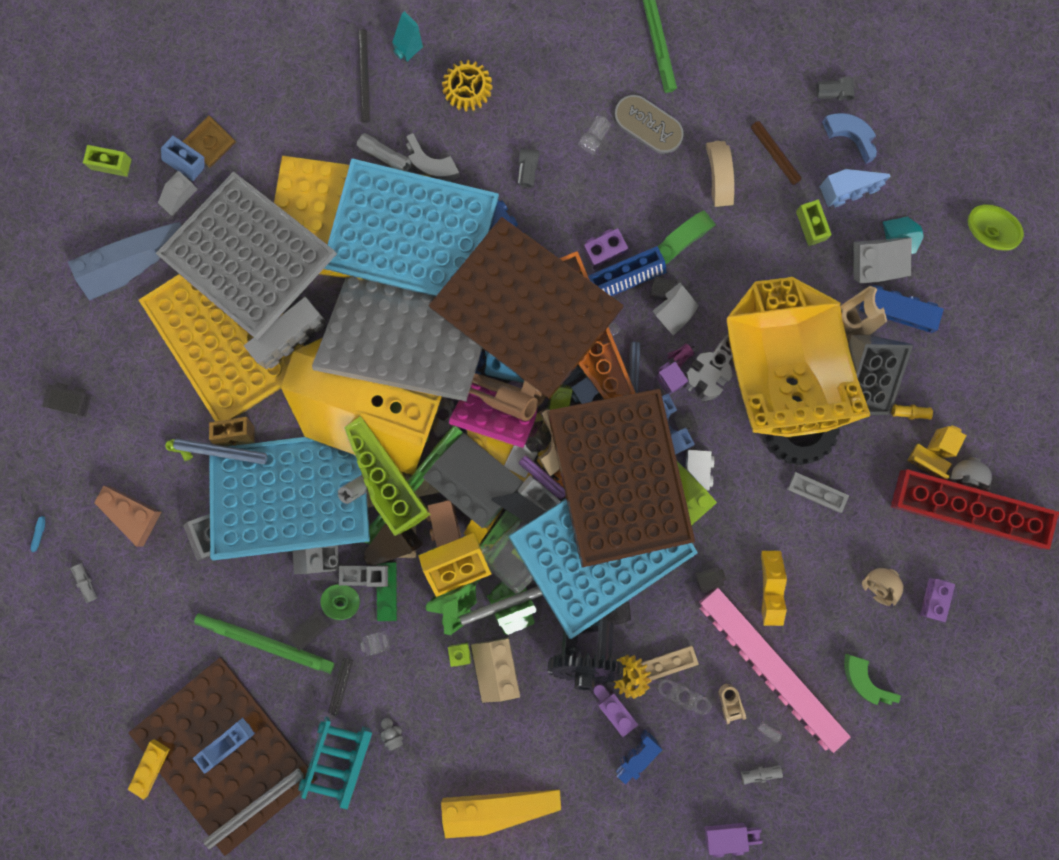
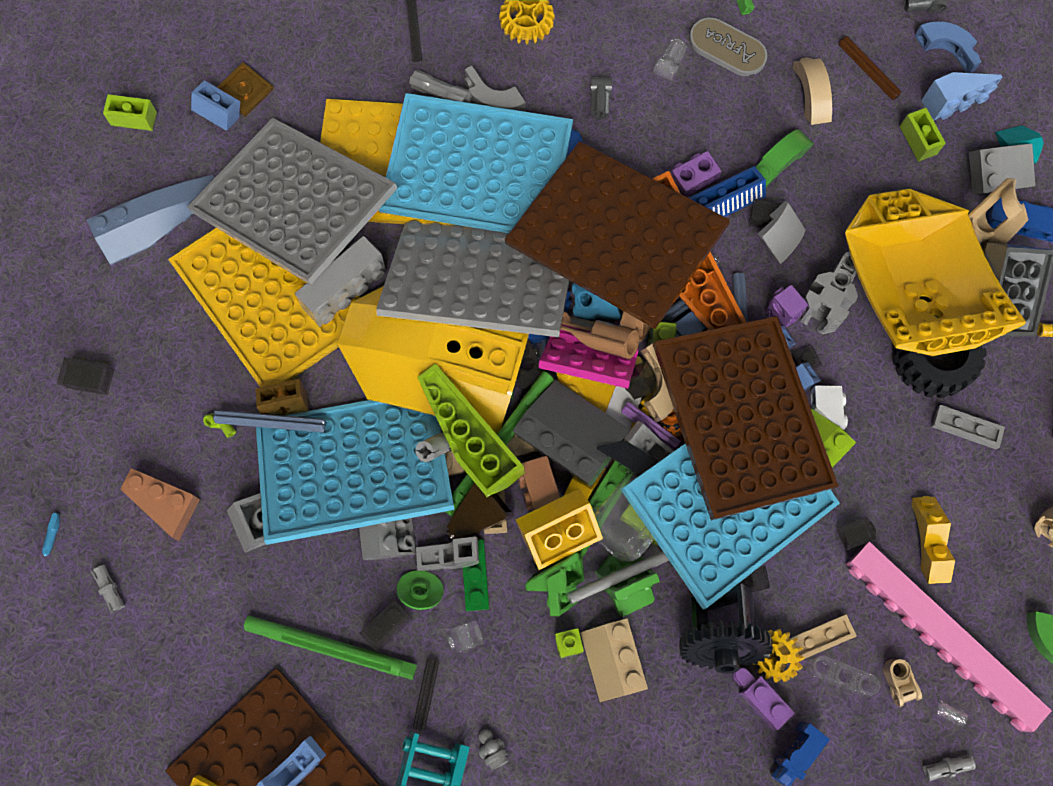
camera: 10 degrees left, 10 degrees down
light grey slope [158,171,198,216] -> none
flat silver piece [667,343,695,368] -> none

